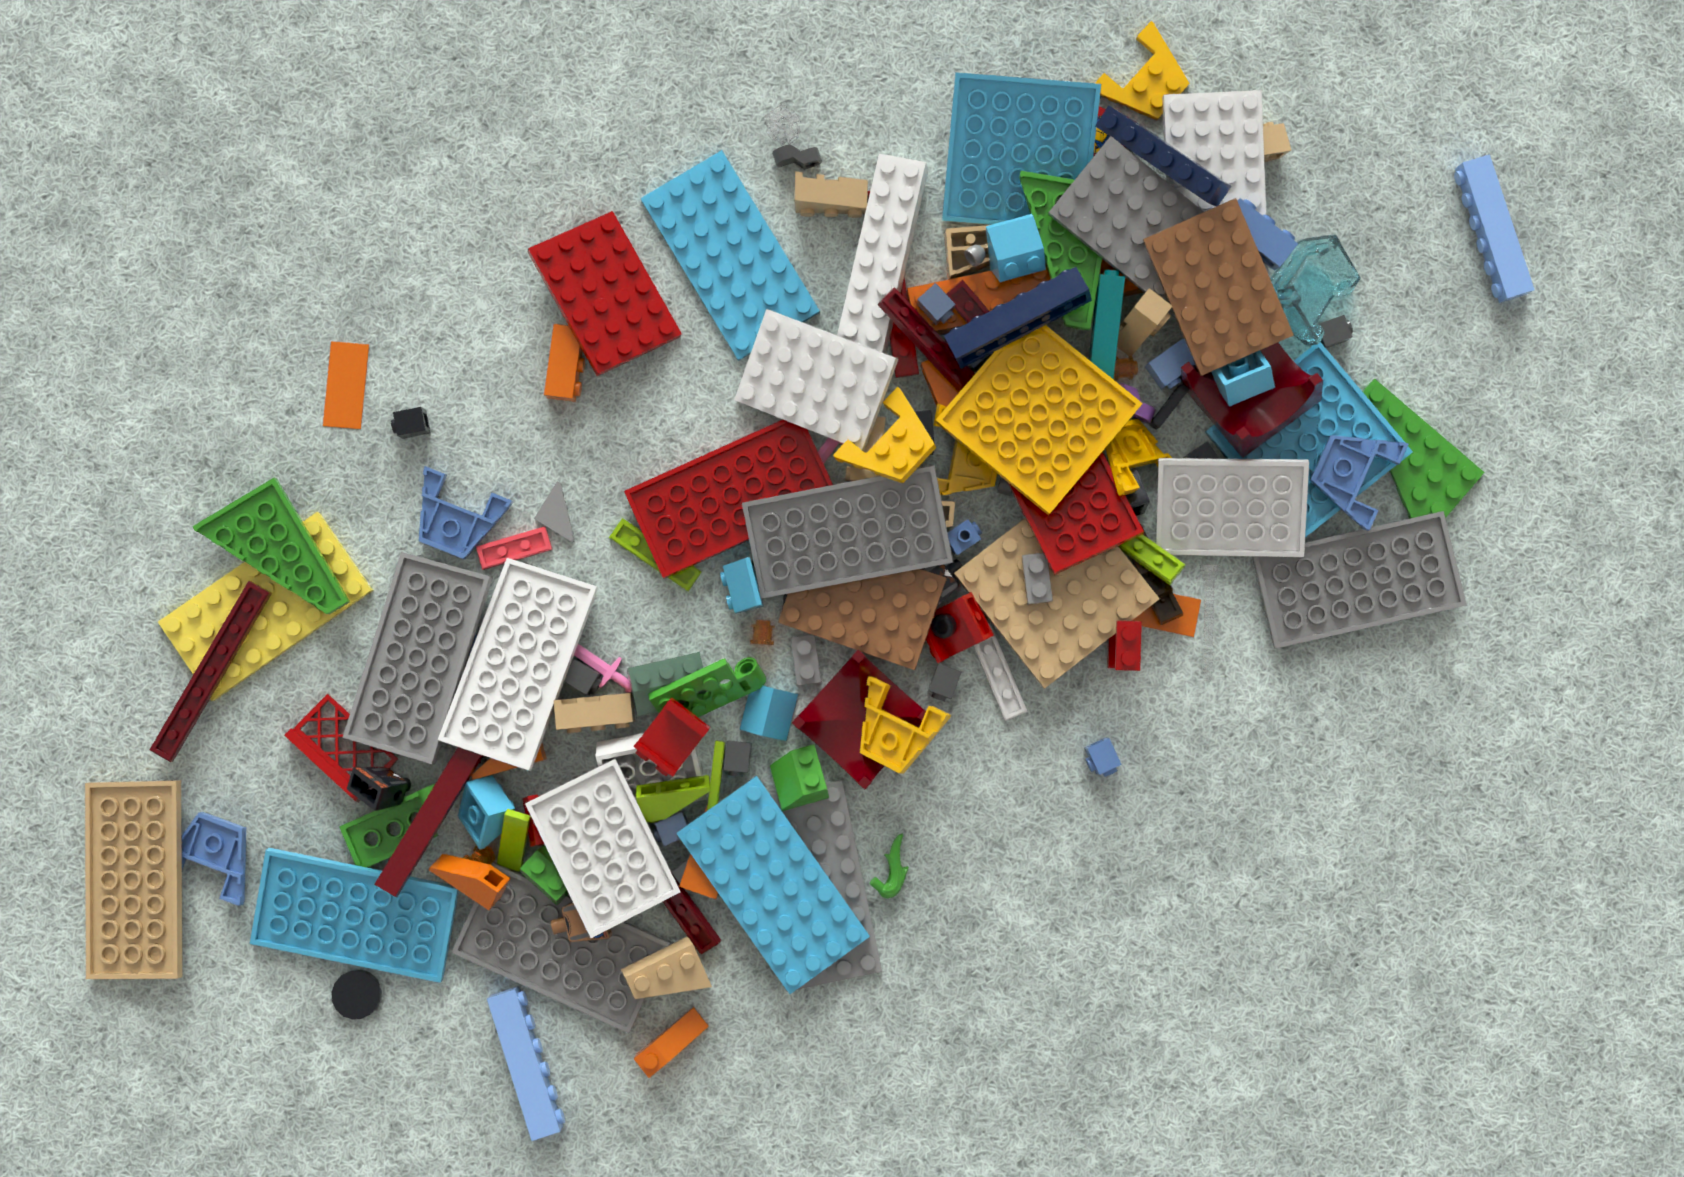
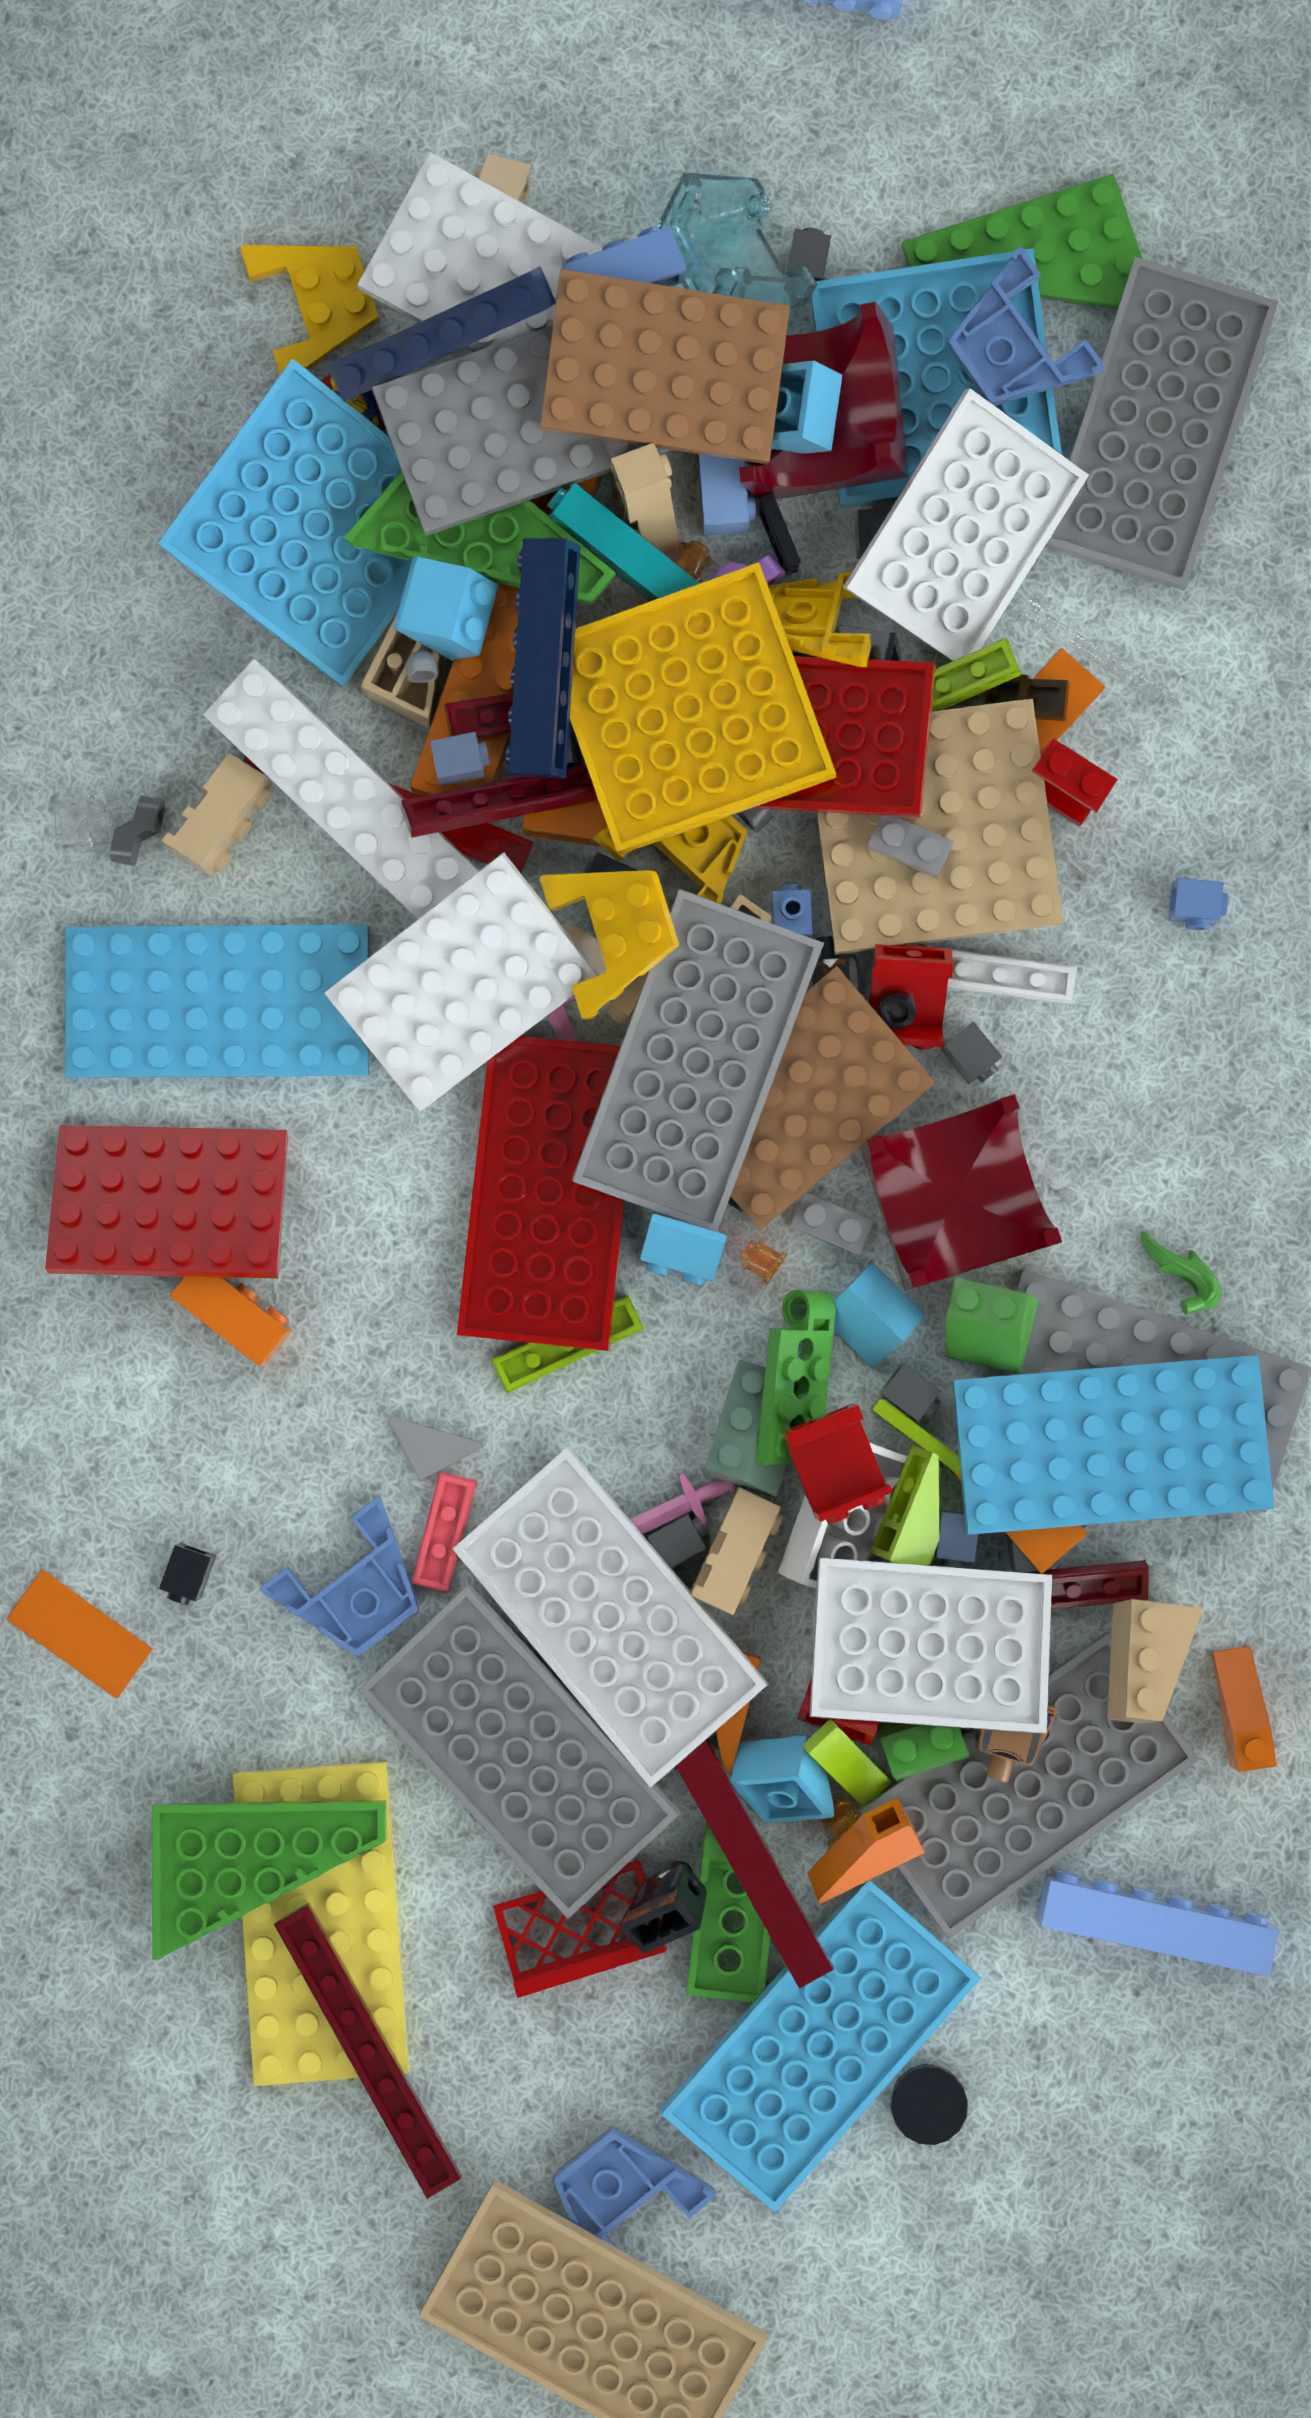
camera: 60 degrees left, 0 degrees up
yellow wing [860,676,951,774] -> none

